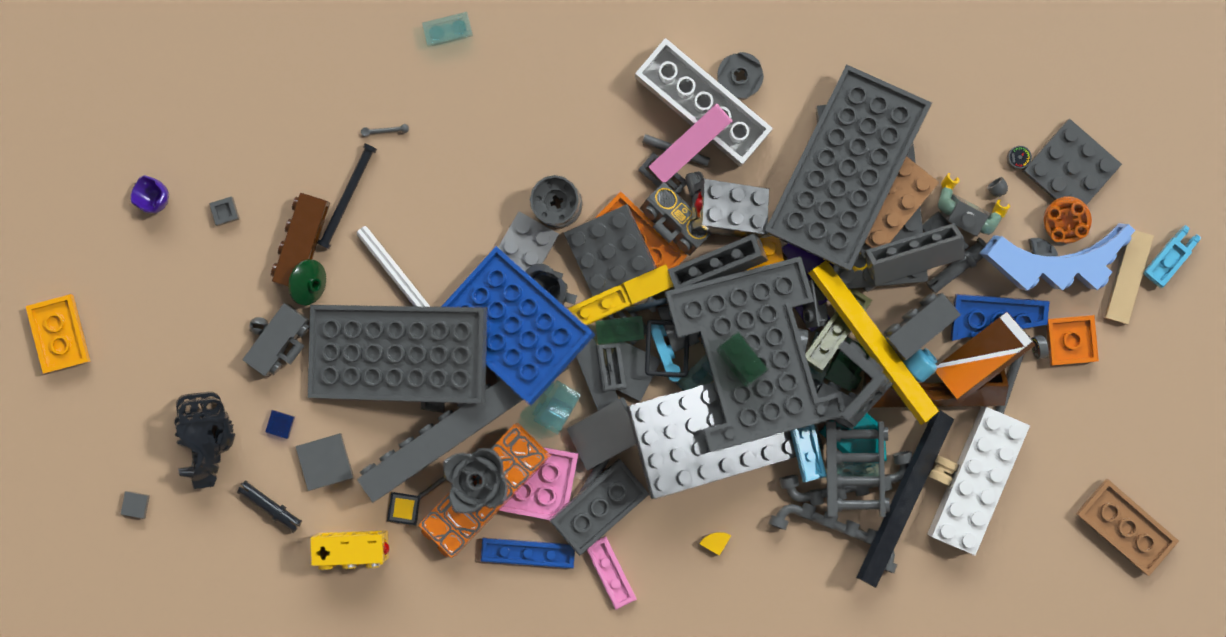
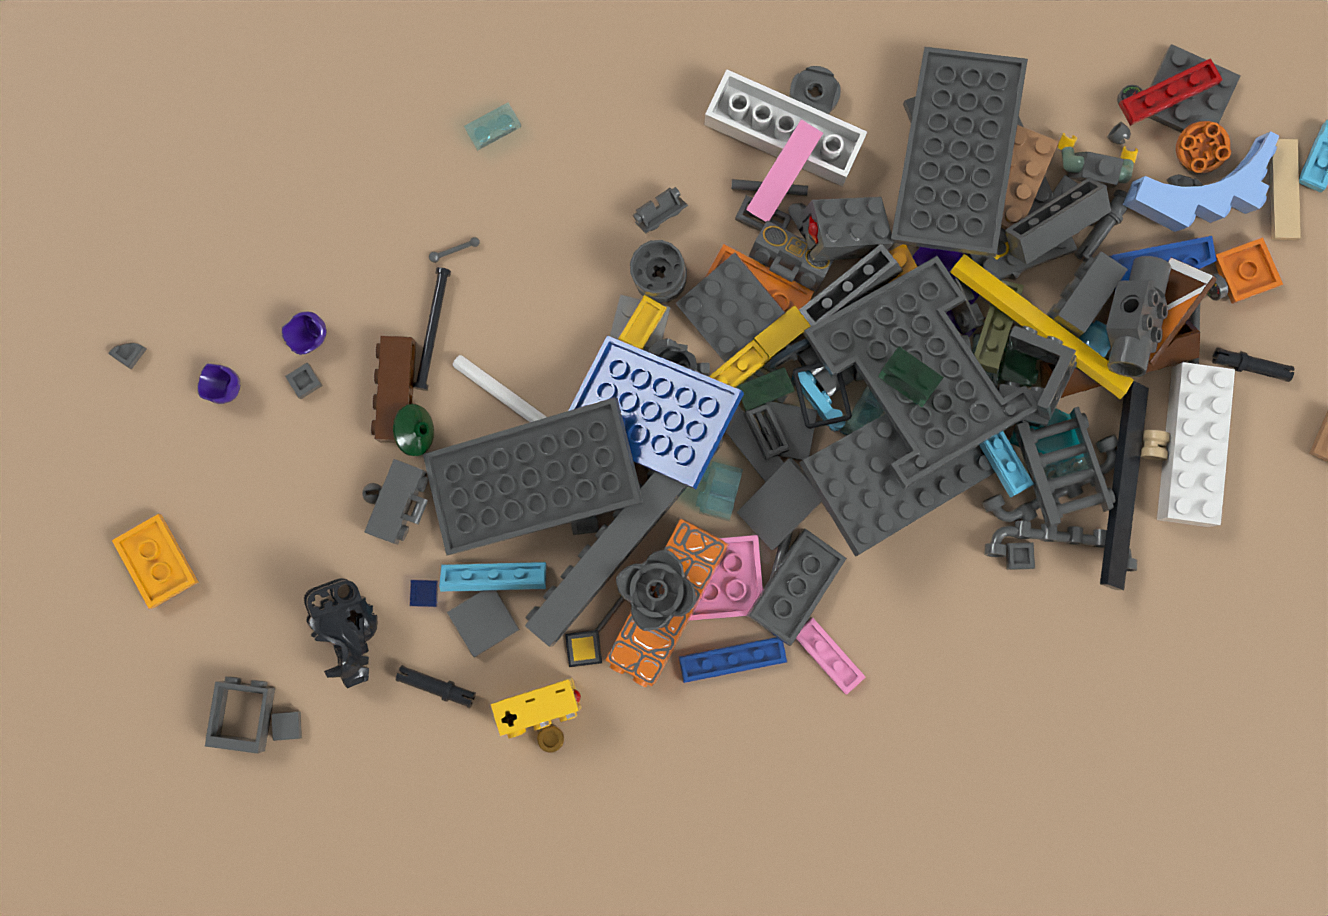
camera: 15 degrees left, 5 degrees down
yellow tile [699,532,731,556] -> none
none -> dark grey tile [108,343,147,369]
none -> dark grey window [205,676,275,754]
none -> dark purple hair [282,311,327,355]
none -> medium azure tile [439,562,547,592]
none -> pearl gold tile [537,725,564,753]
none -> yellow tile [618,295,667,350]
none -> dark grey hinge [633,187,688,234]
none -> dark grey tile [1005,542,1035,570]
none -> dark grey brick [1106,256,1171,377]
none -> red tile [1118,58,1223,126]
none -> black pin [1212,347,1295,382]

